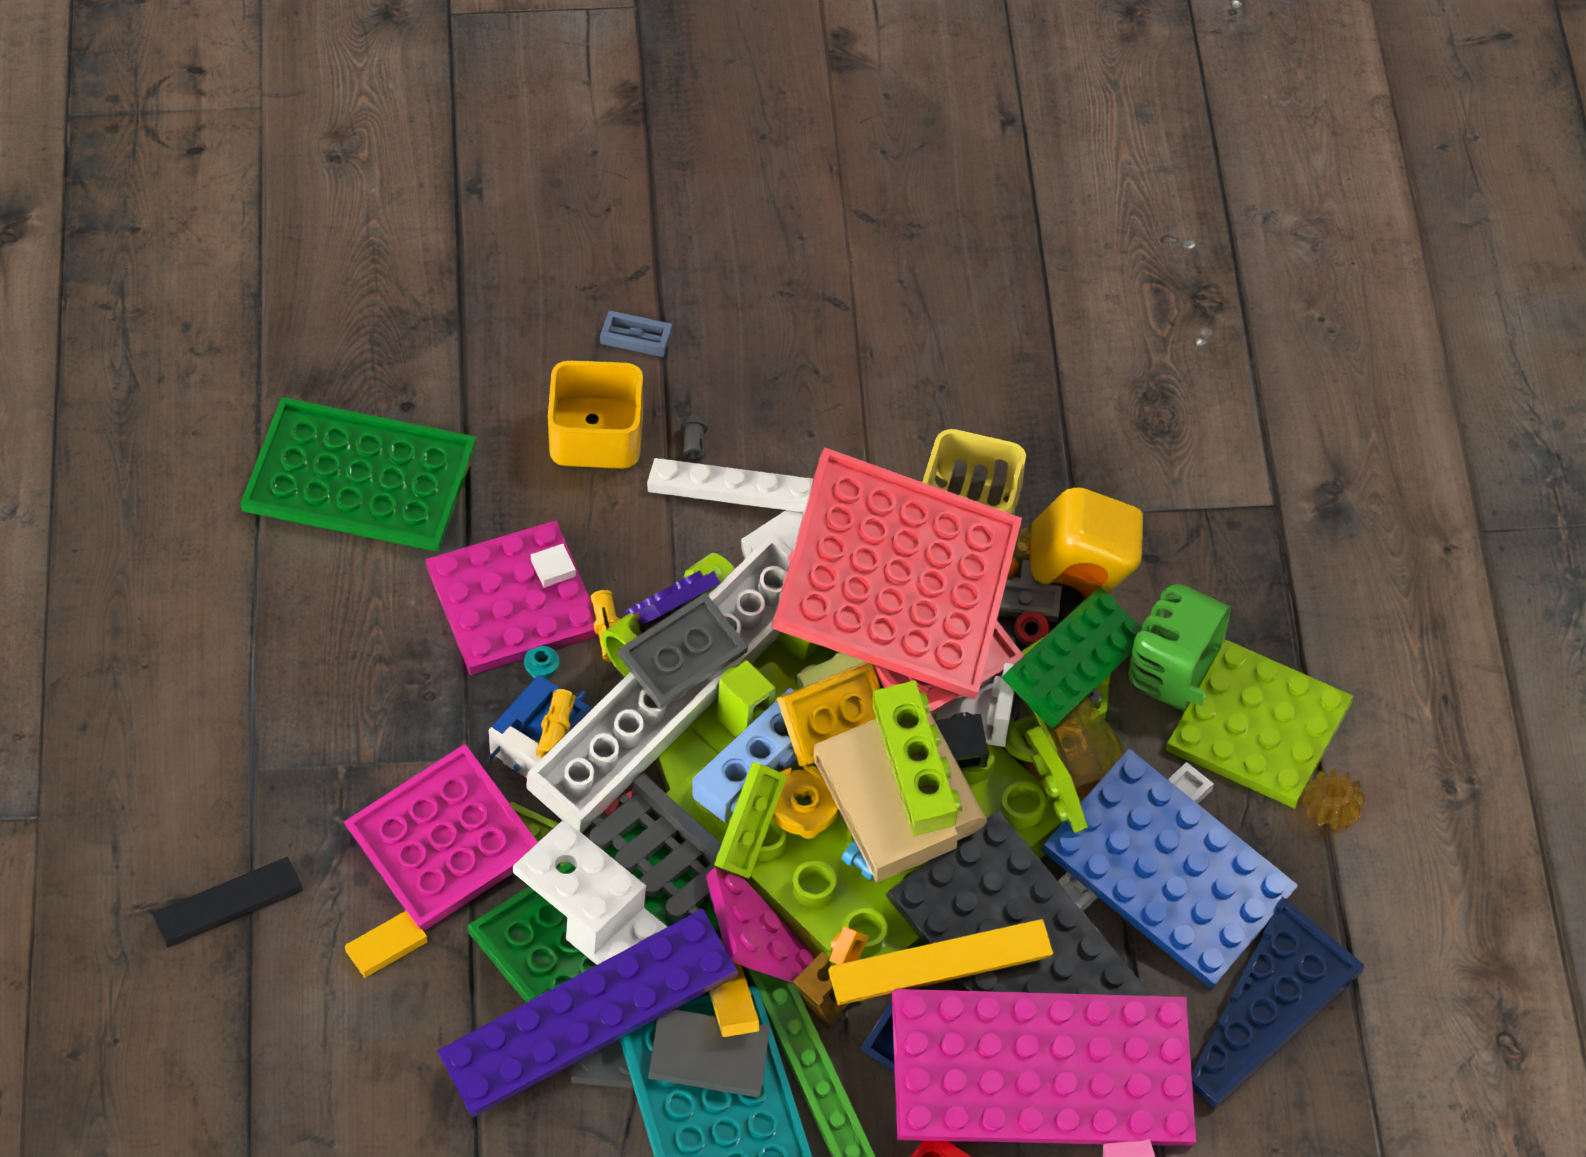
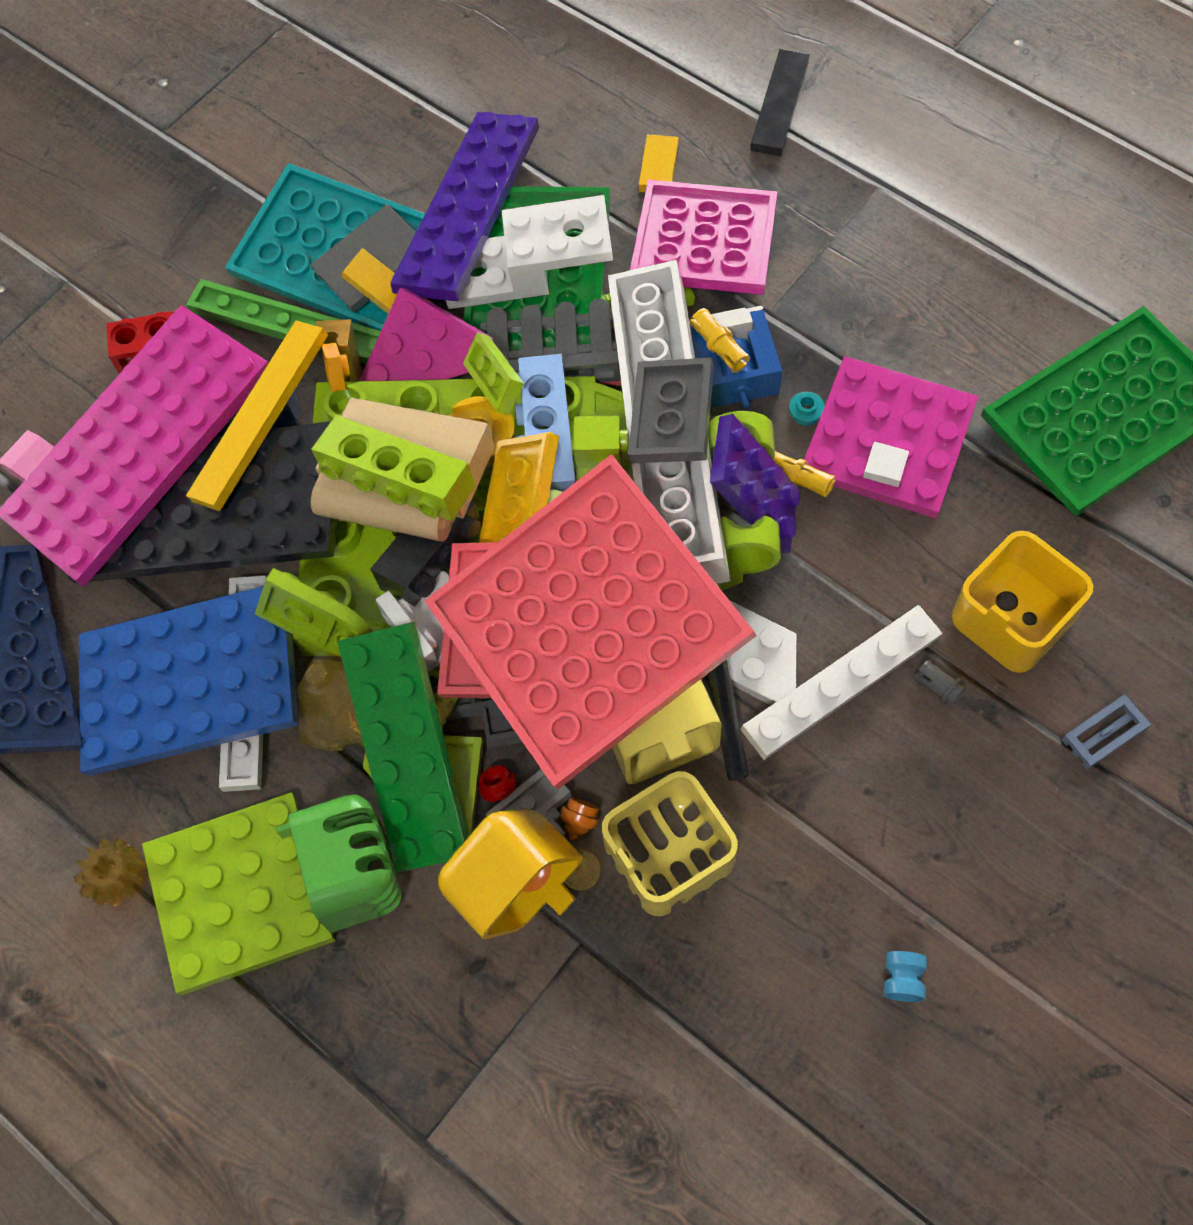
camera: 140 degrees right, 10 degrees up
none -> dark azure wheel [883,951,927,1002]

